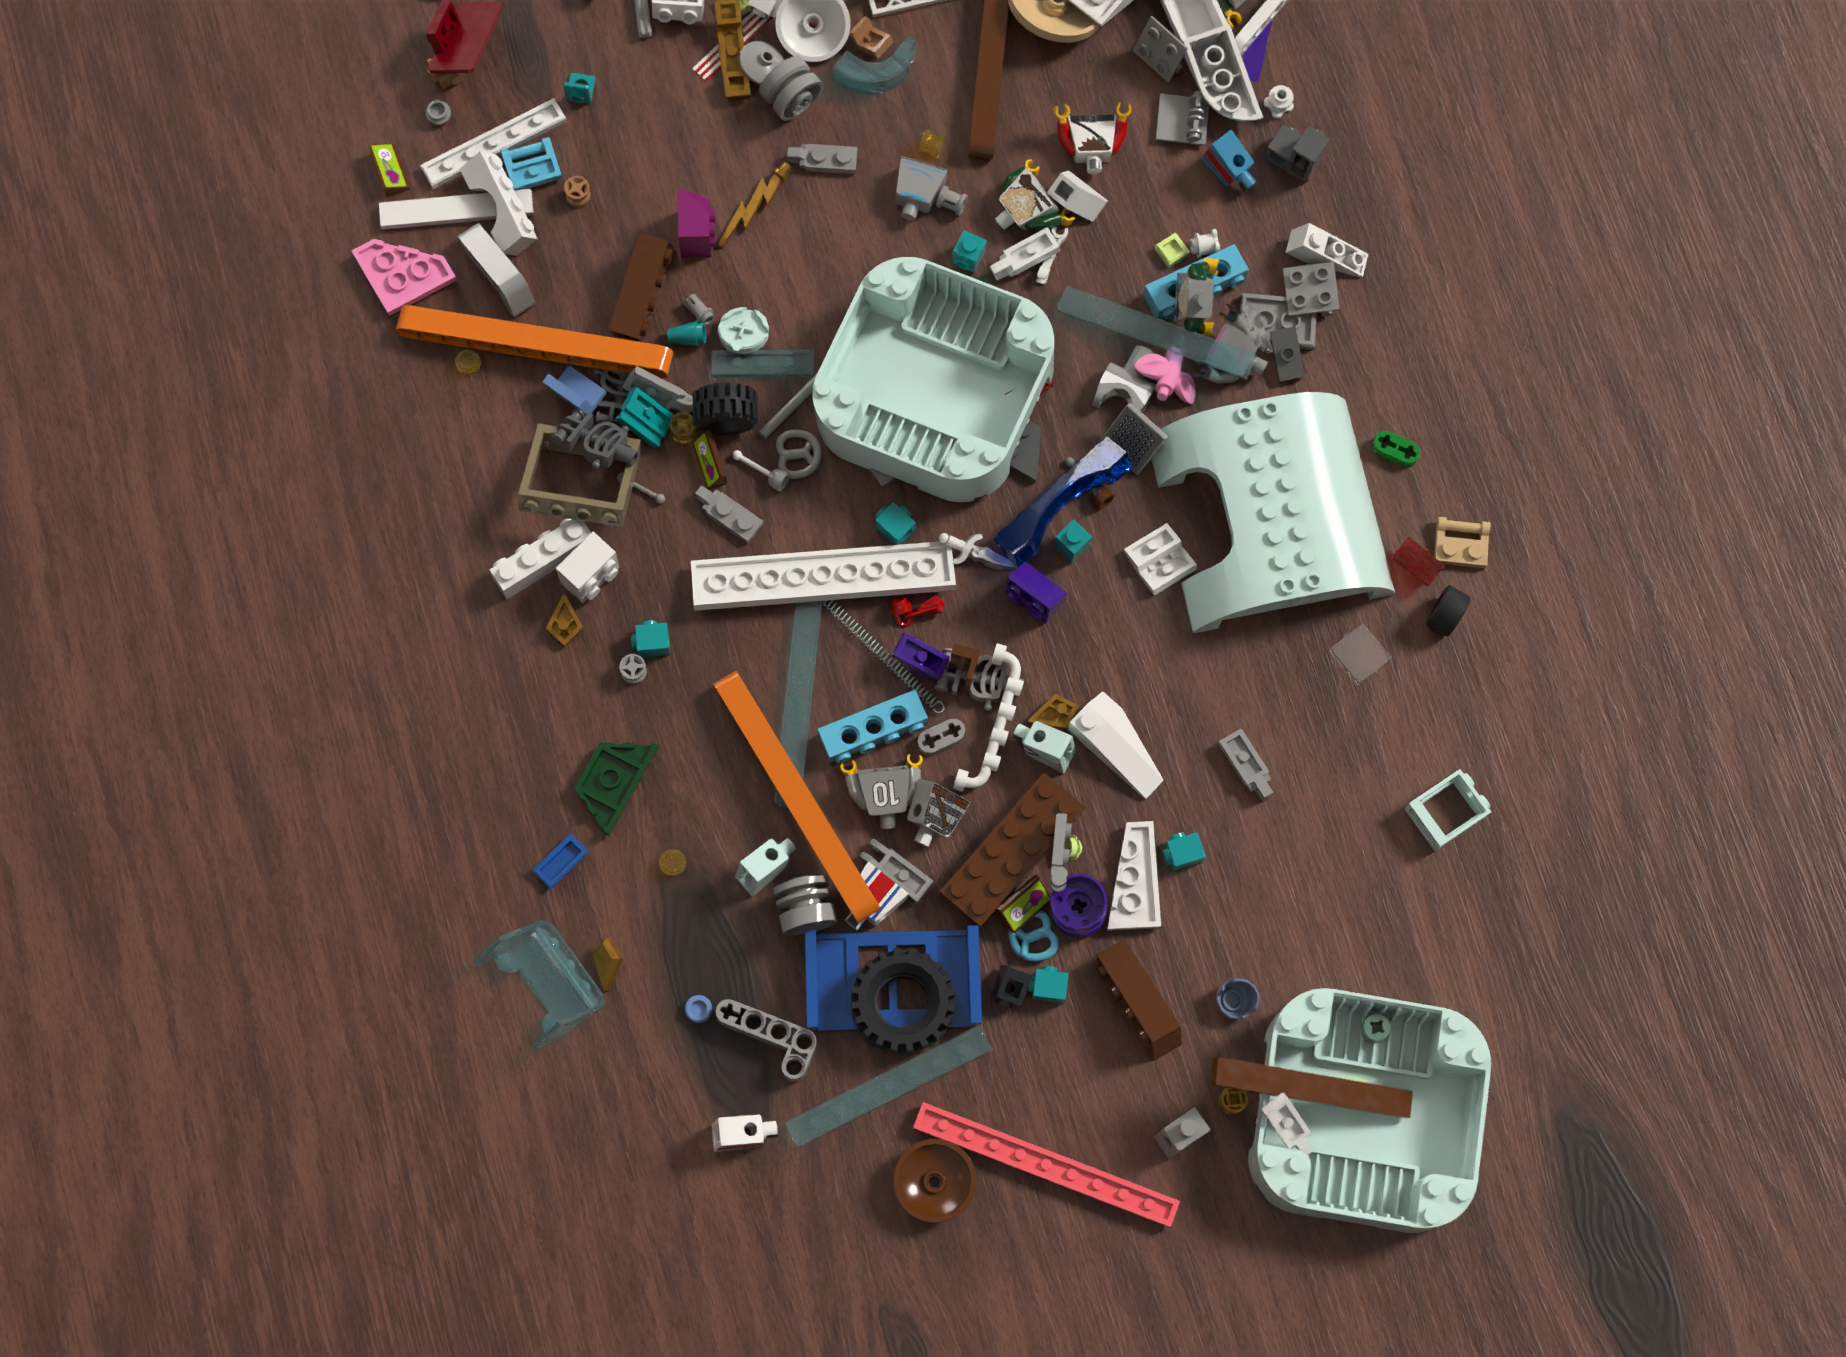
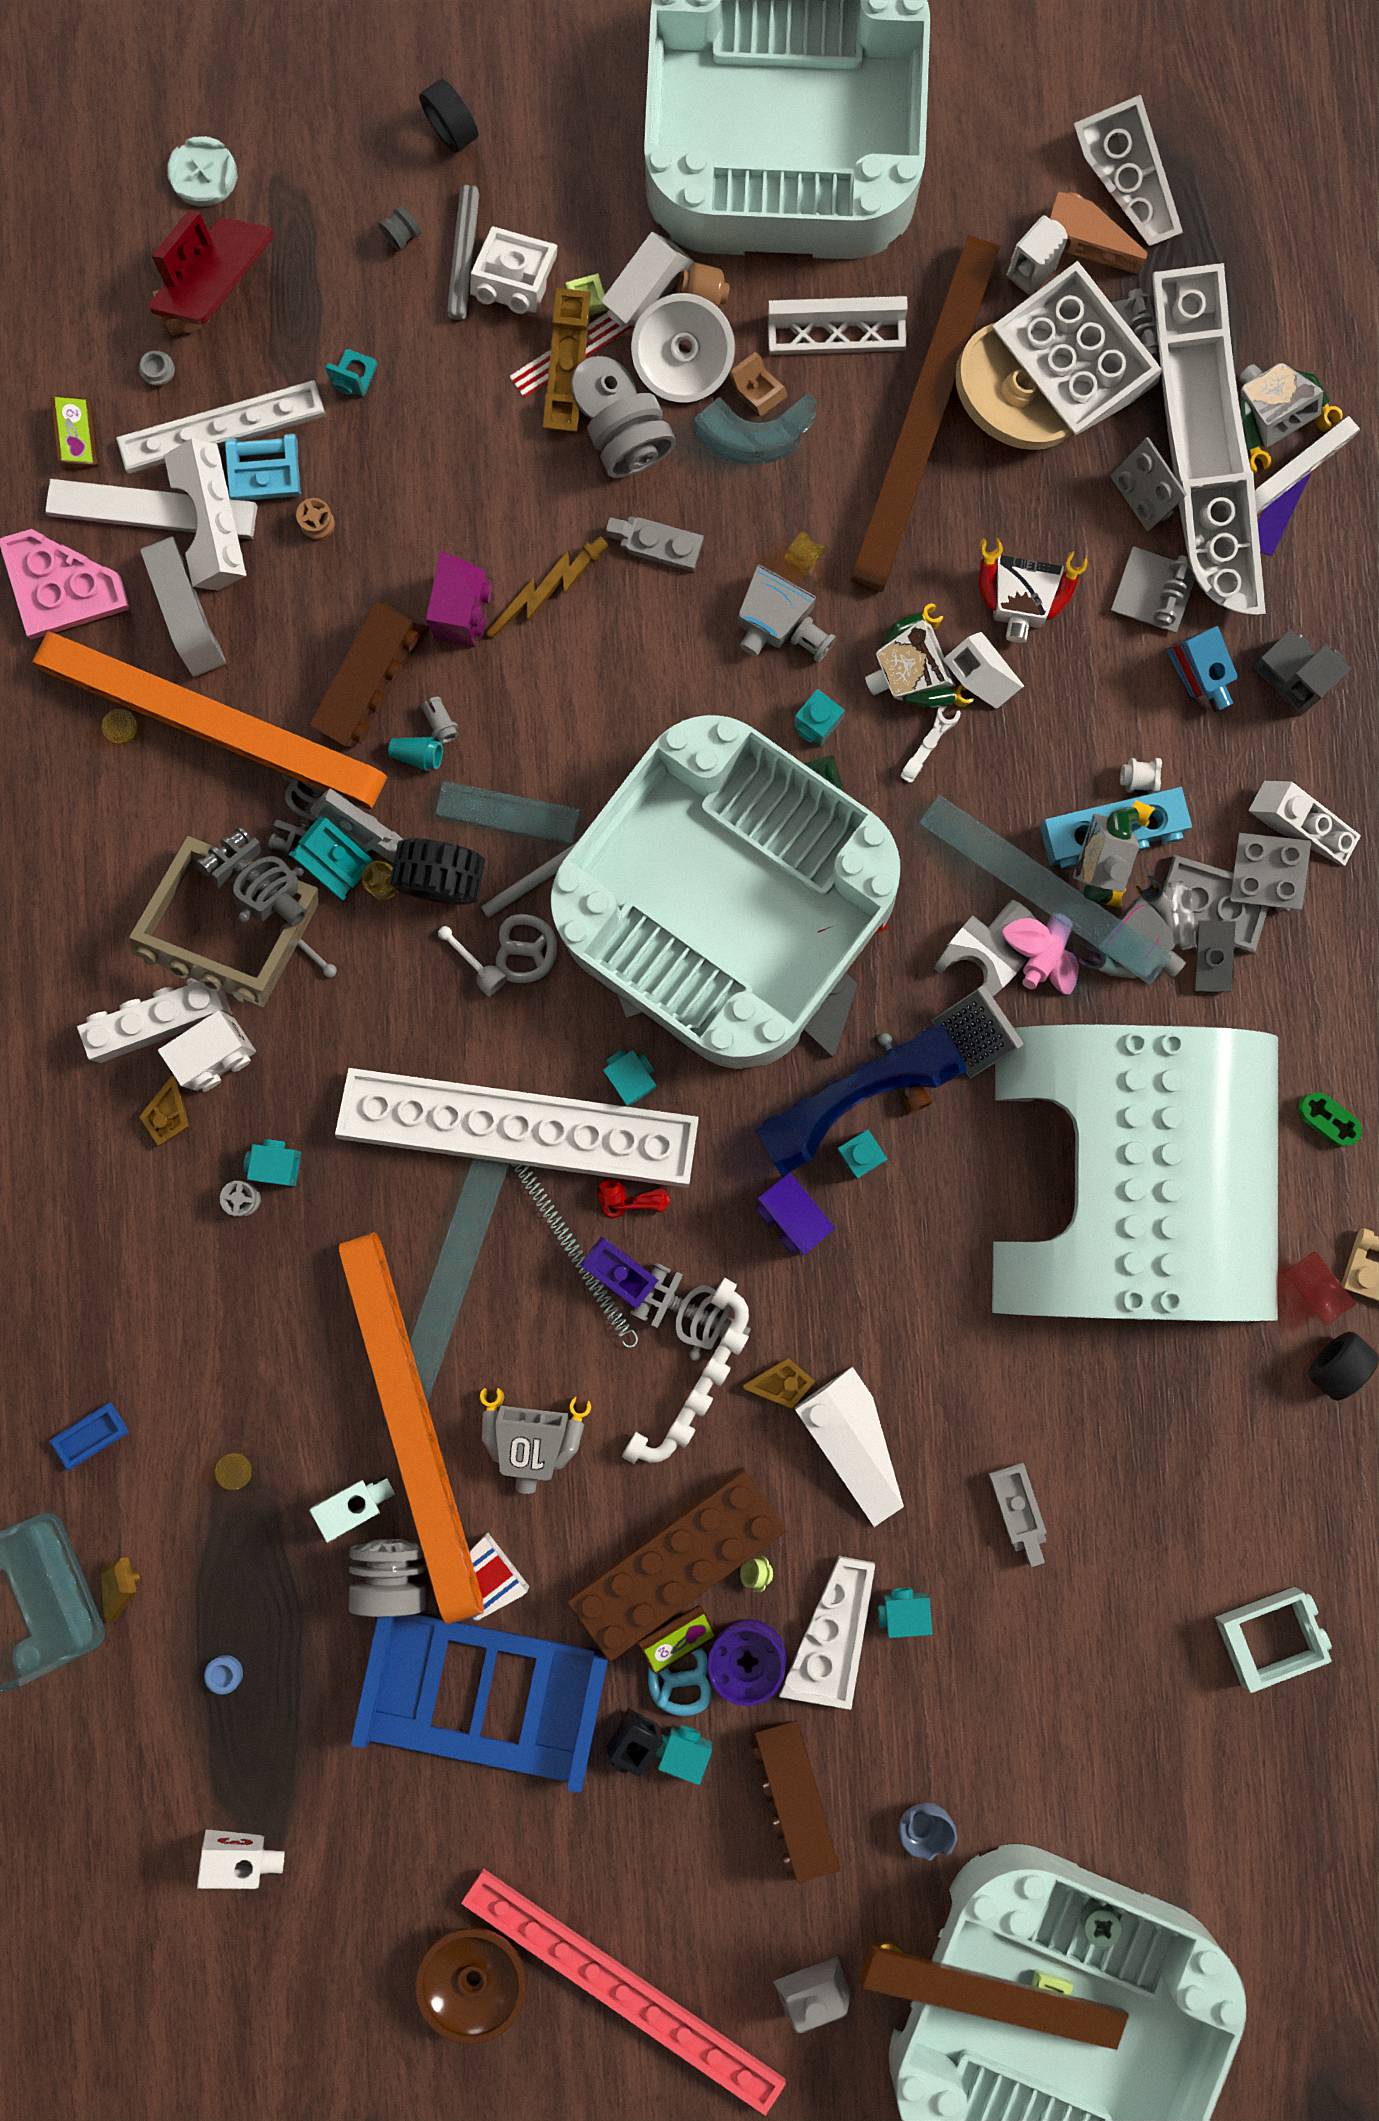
camera: 20 degrees right, 10 degrees up
medium blue panel [543,366,606,415] -> none
dark green wing [574,742,659,836] -> none
slope [693,429,727,489] -> none
light grey hinge [695,485,764,543] -> none
light grey beam [716,999,817,1082] -> none
light aqua tile [718,307,769,354] -> none
clear light blue tile [785,1025,992,1148] -> none
medium azure brick [817,690,928,764] -> none
black tyre [851,948,955,1056] -> none
light grey hinge [859,839,933,903] -> none
torso [907,778,970,847] -> none
light grey beam [917,719,965,756] -> none
piece [939,533,1023,571] -> none
reddish brown panel [949,643,980,693] -> none
white hinge [990,228,1061,280] -> none
light aqua torso [1013,721,1076,774] -> none
light grey hinge [1050,813,1072,893] -> none
white slope [1124,523,1197,595] -> none
yellowish green tile [1154,232,1190,268] -> none
white hinge [1261,1092,1313,1155] -> none
white brick [1264,85,1293,119] -> none
clear piece [1330,623,1392,684] -> none

